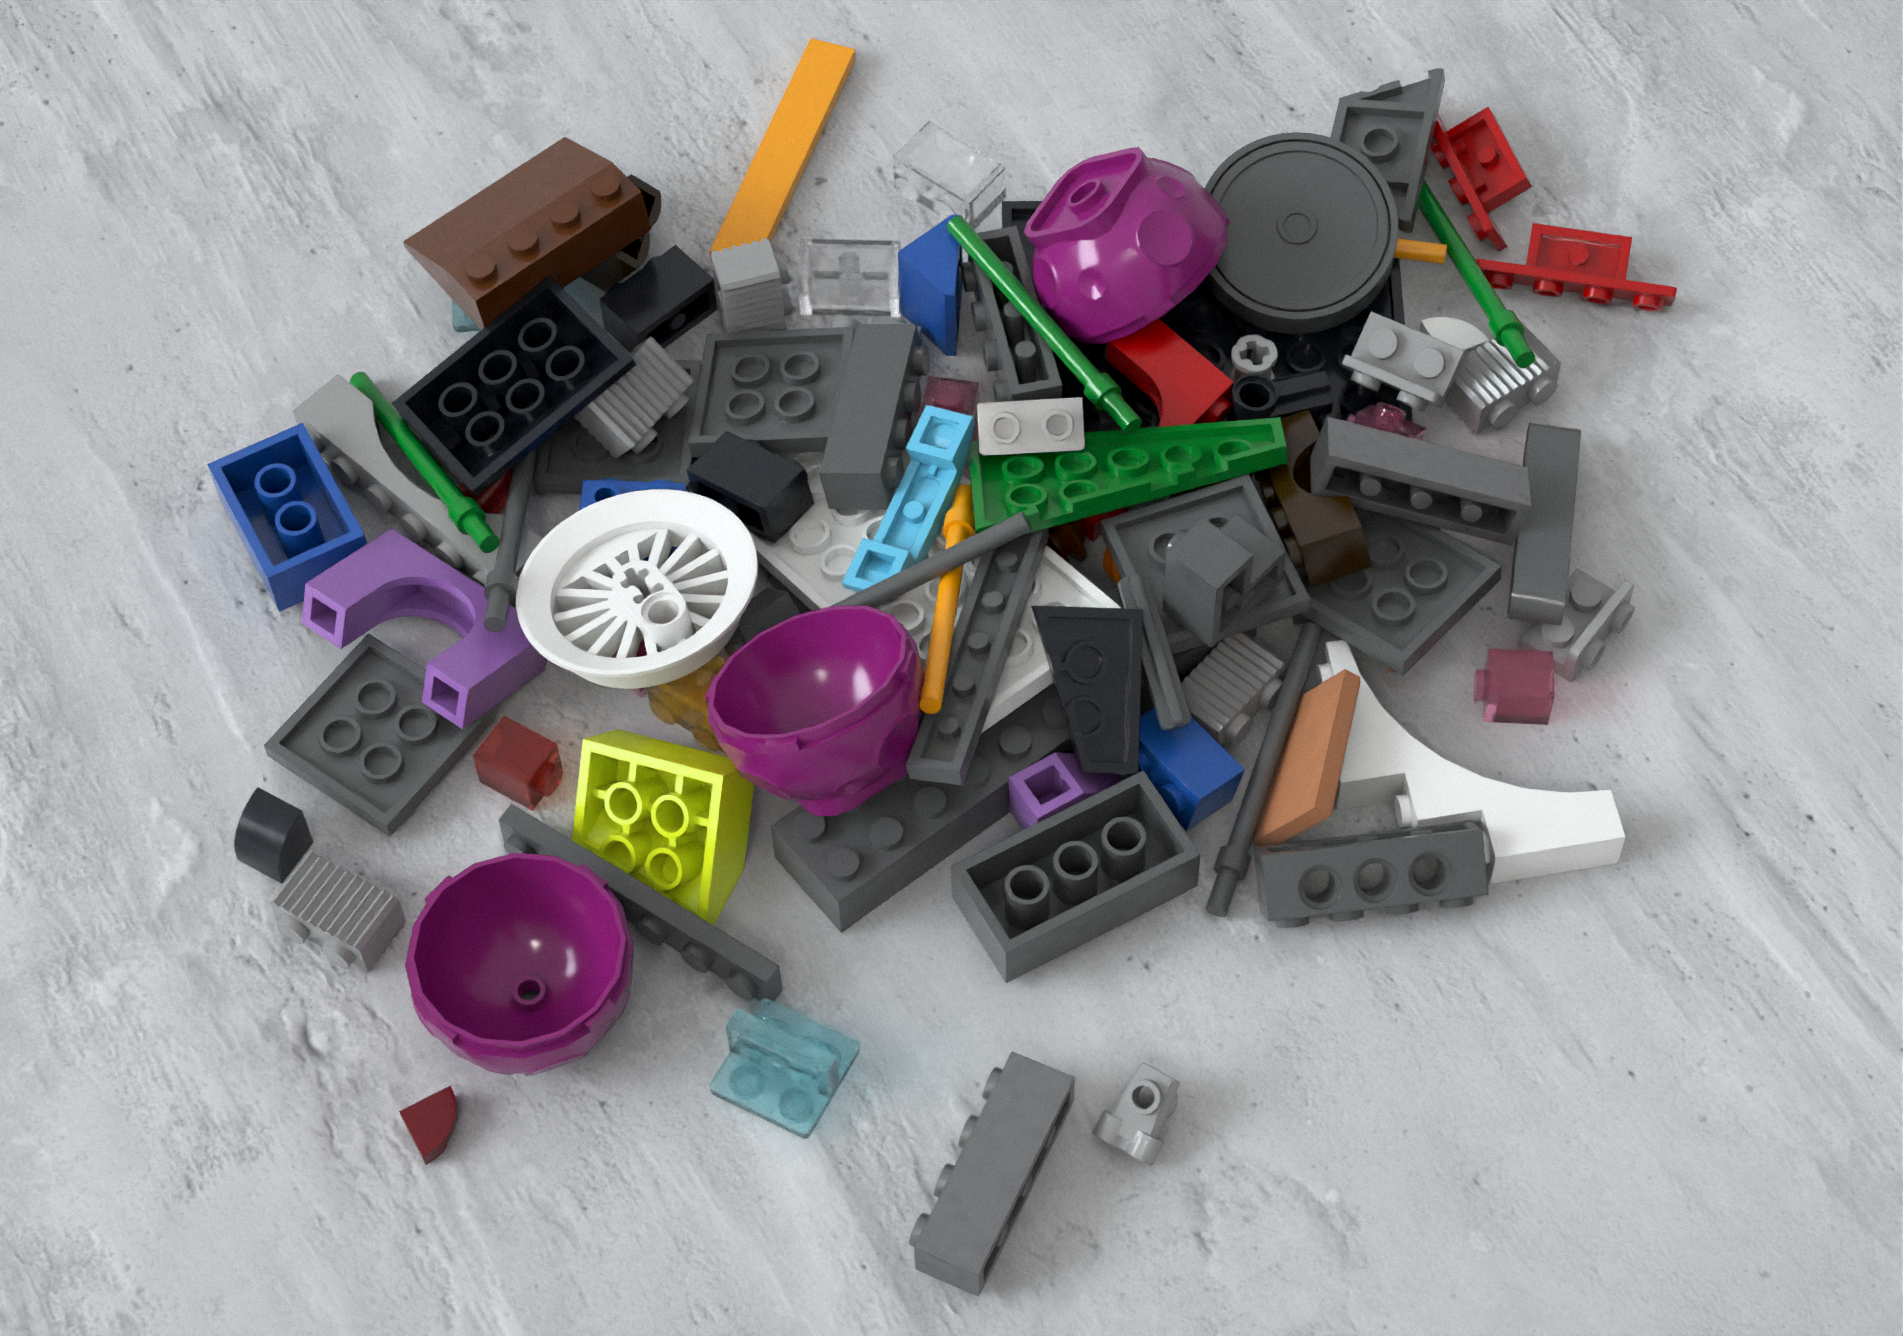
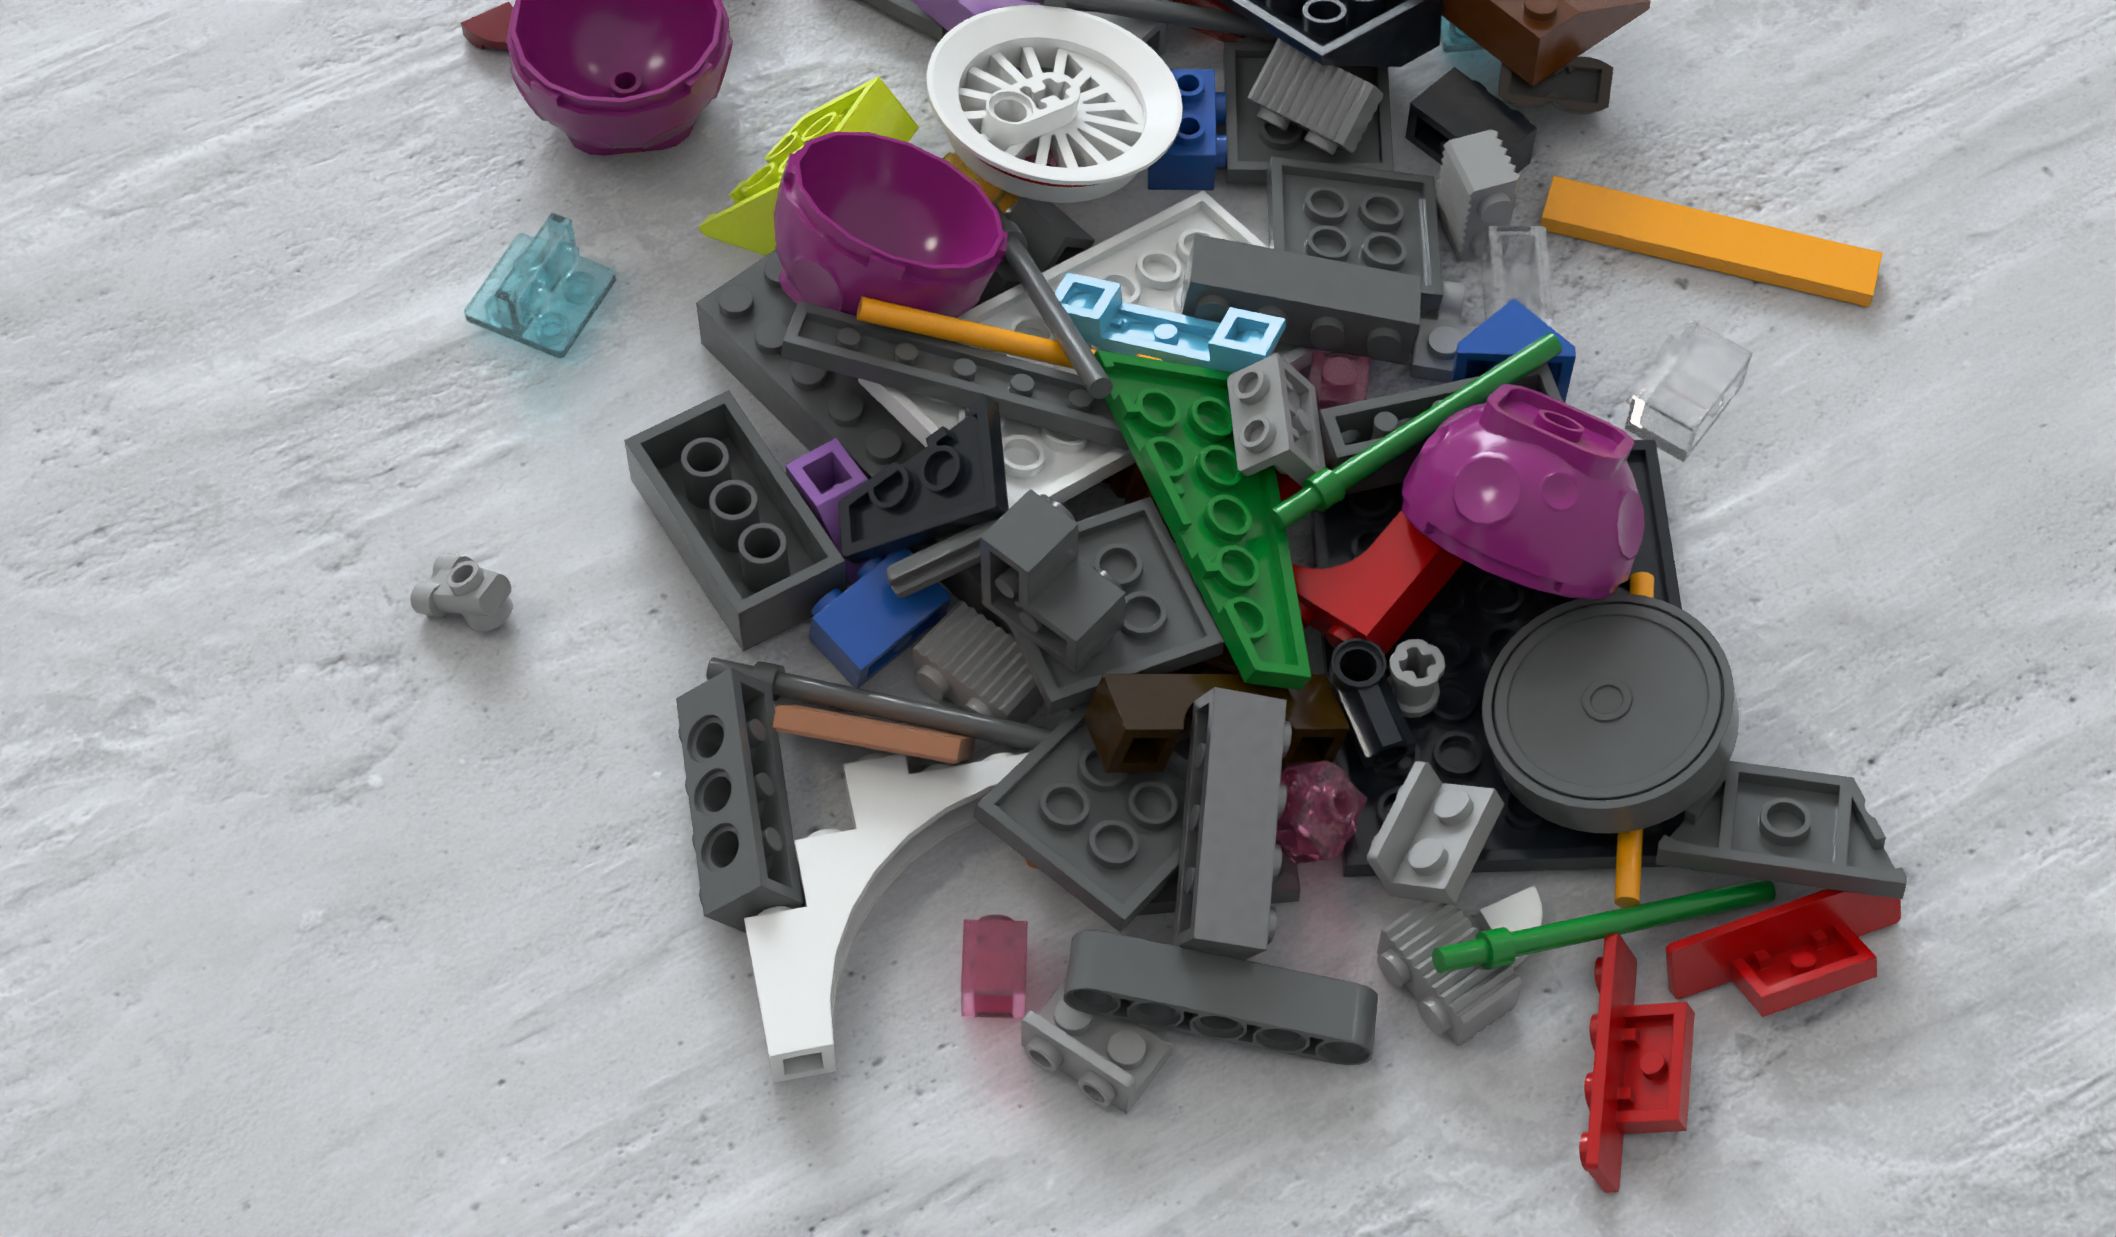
camera: 85 degrees right, 0 degrees up
clear red brick [473,716,563,811] -> none
dark grey plate [498,804,783,1007] -> none
black brick [686,431,814,544] -> none
flat silver brick [909,1051,1075,1297] -> none

